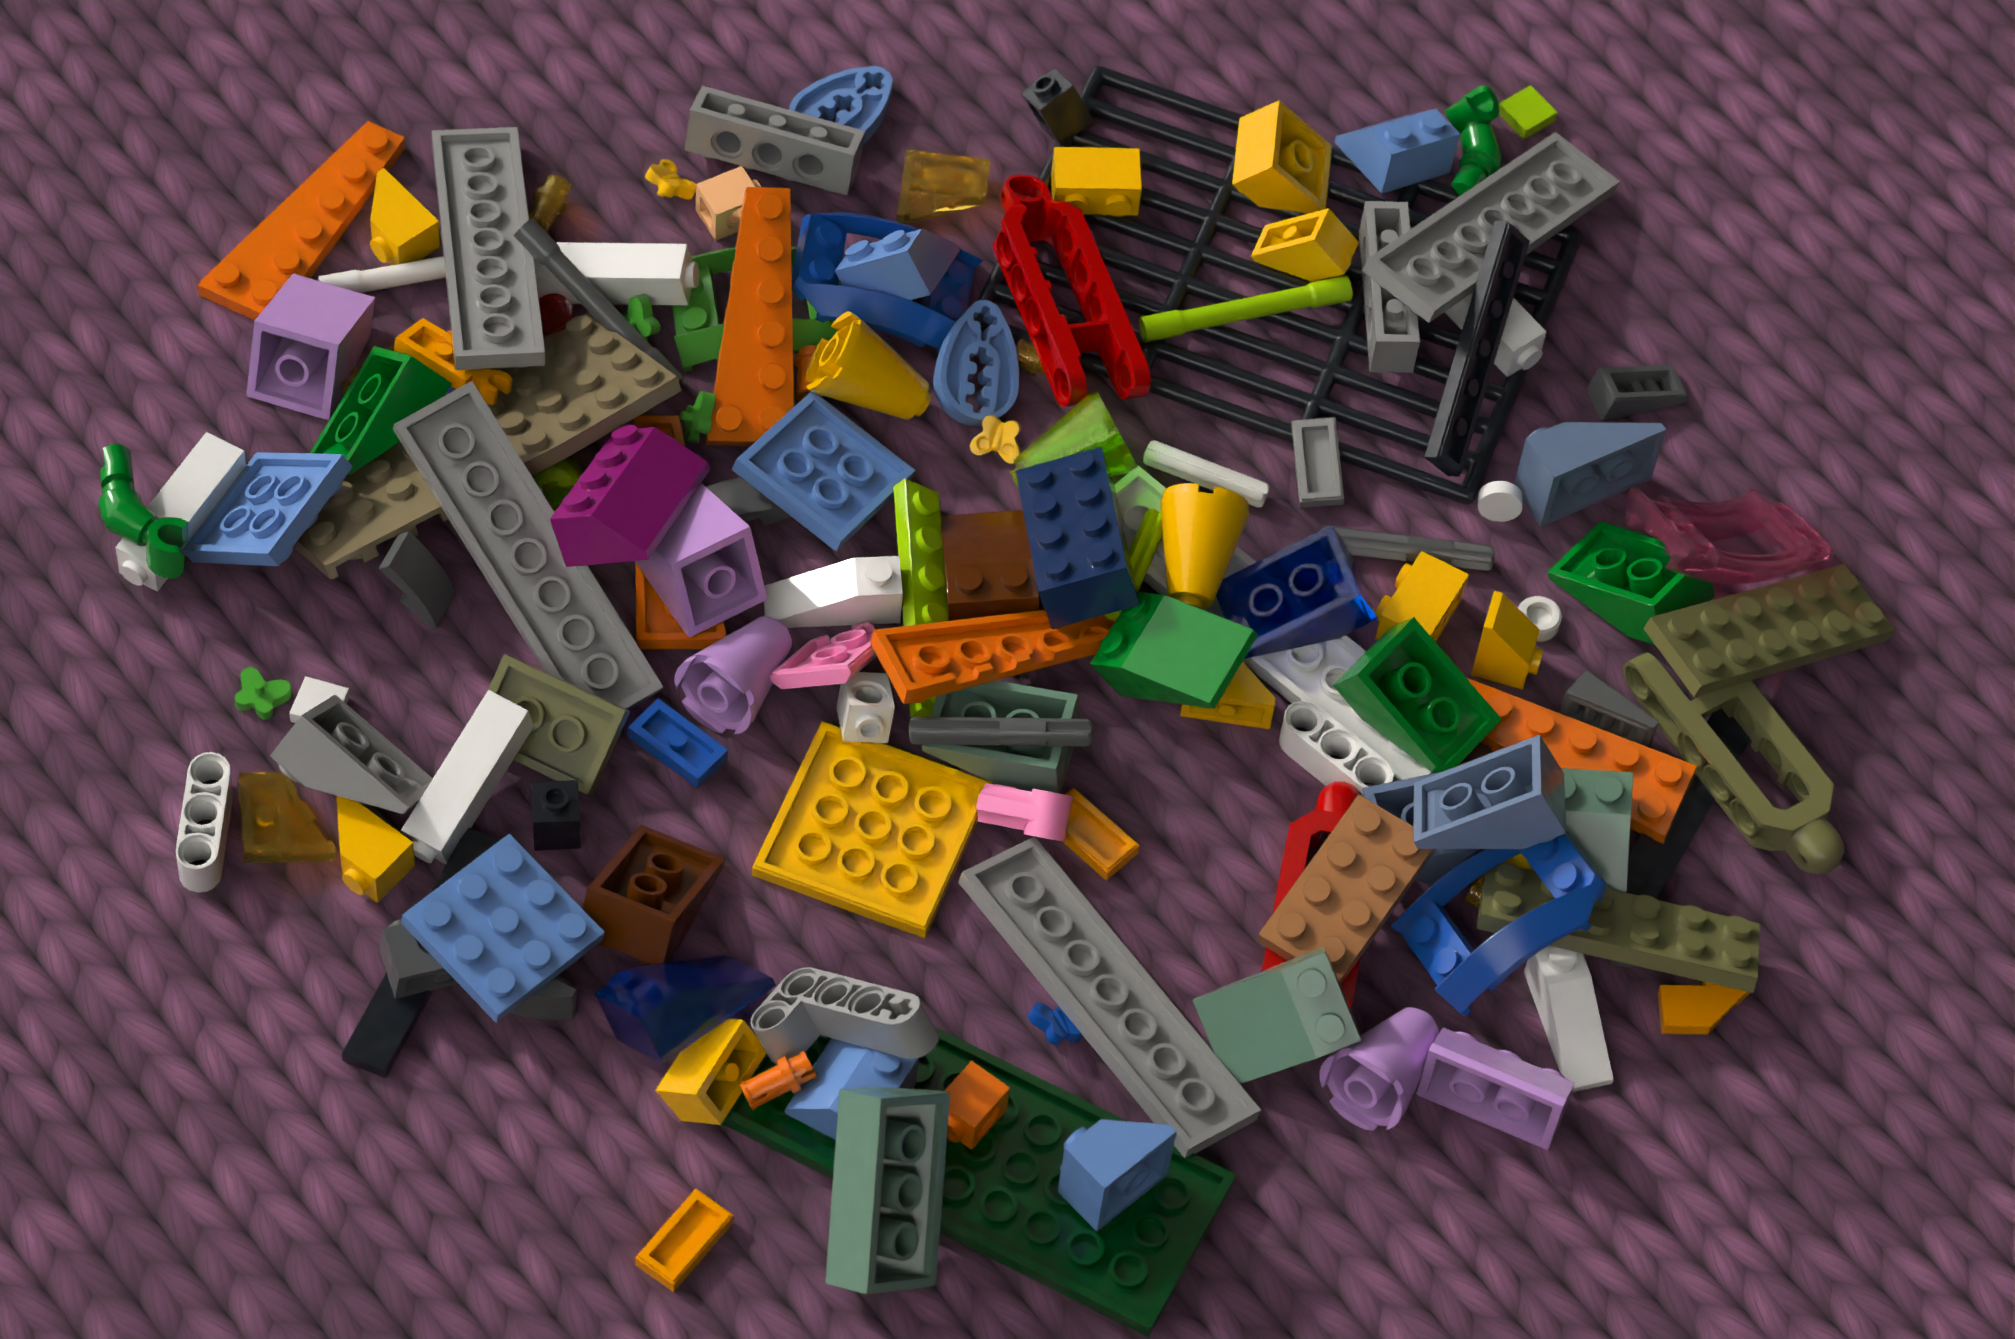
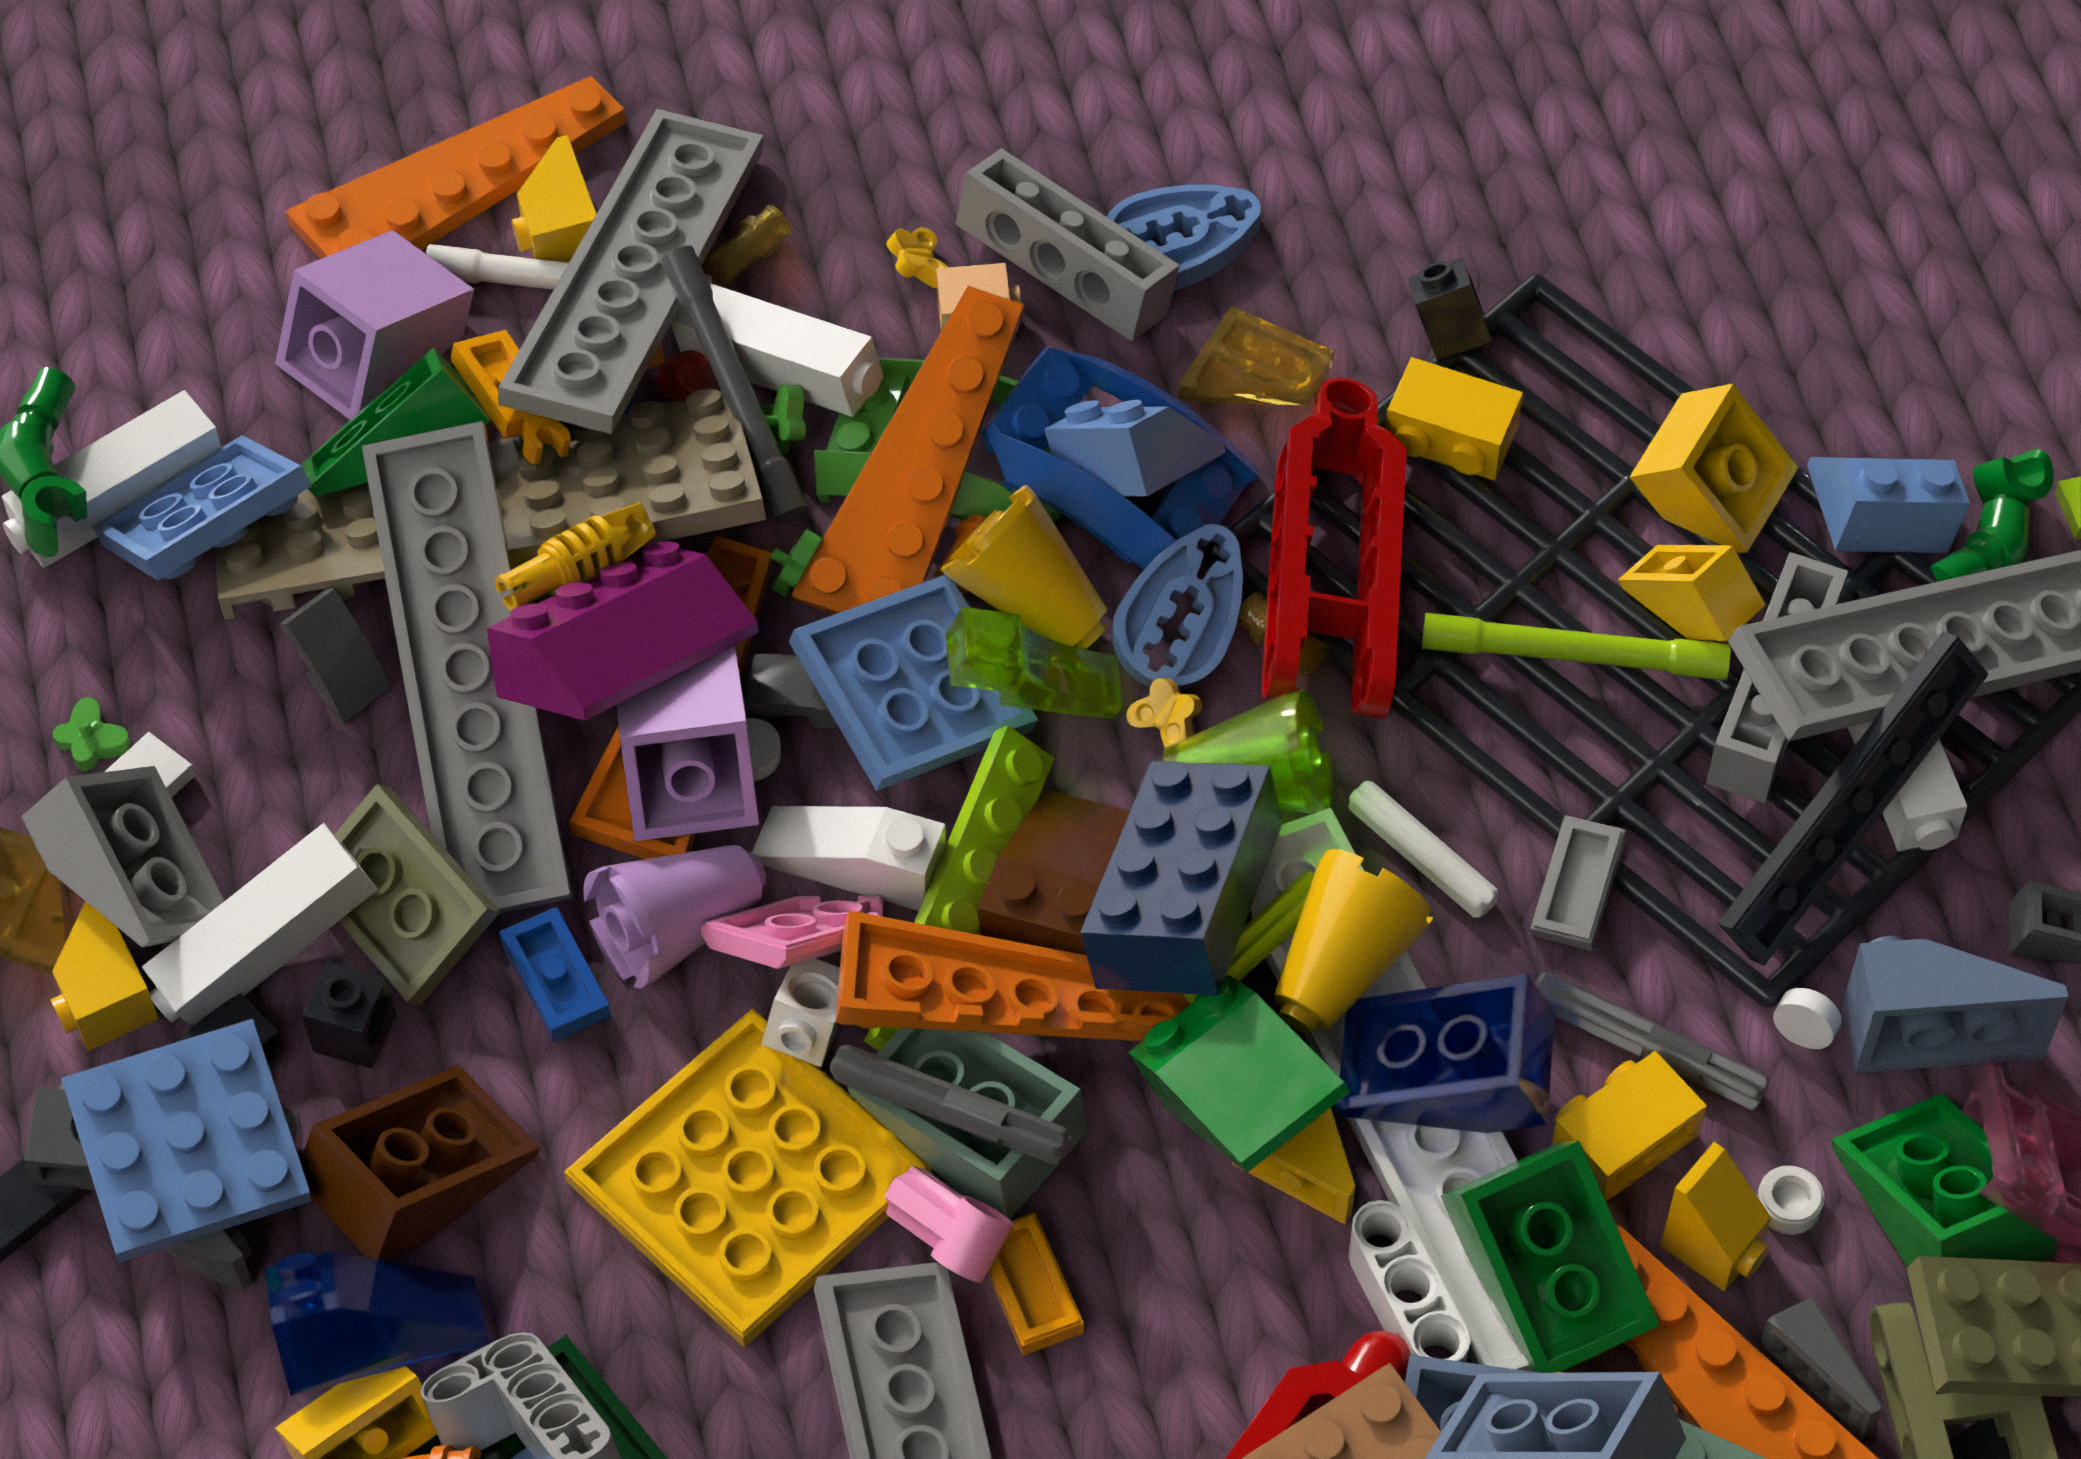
camera: 30 degrees right, 0 degrees up
none -> yellow hinge [494,503,656,611]
none -> clear neon green slope [946,607,1123,719]

